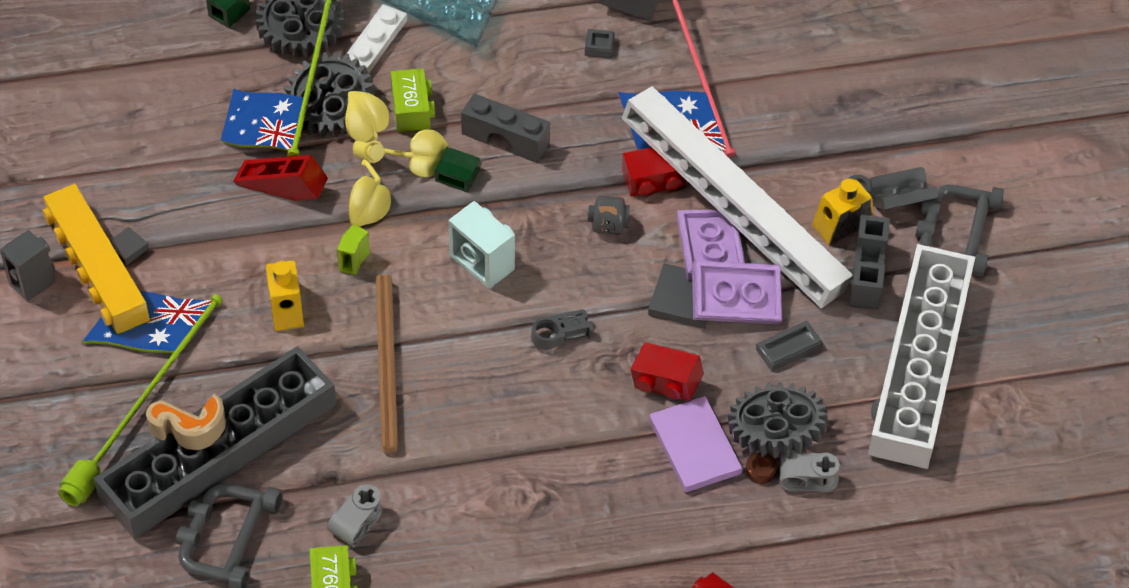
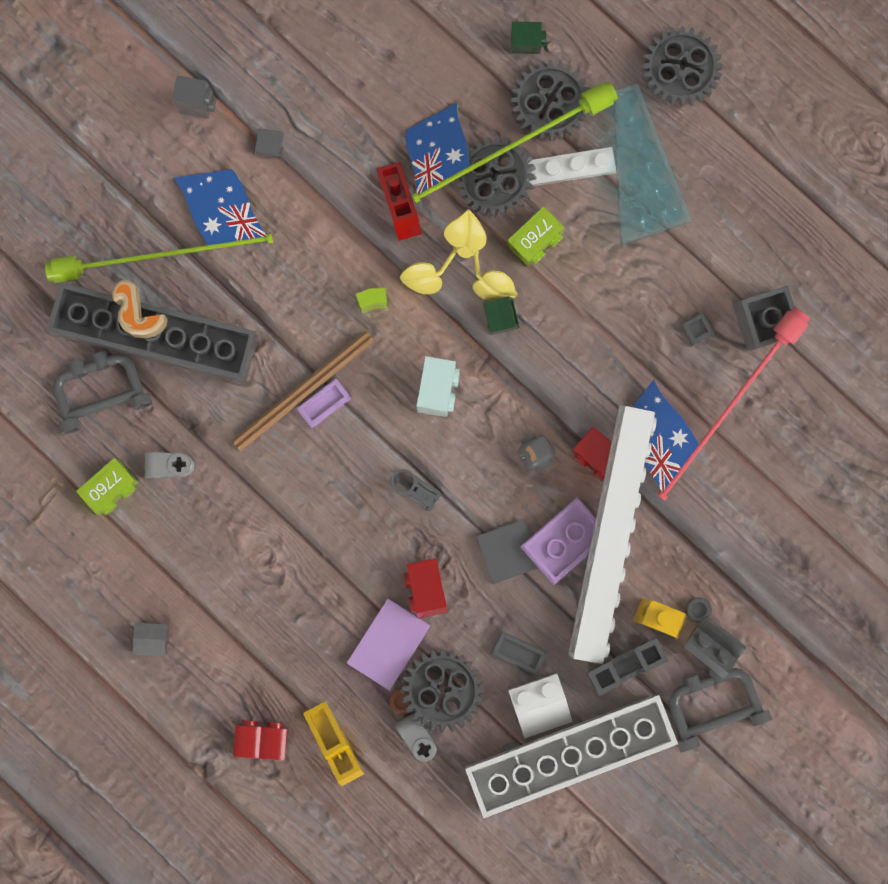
camera: 60 degrees right, 30 degrees up
yellow brick [42,184,150,335] -> none
yellow torso [265,260,304,331] -> none
dark grey arch [461,93,550,163] -> none
lavender tile [692,260,782,325] -> none
none -> lavender tile [296,378,352,429]
none -> yellow slope [303,701,364,786]
none -> white slope [508,673,573,739]

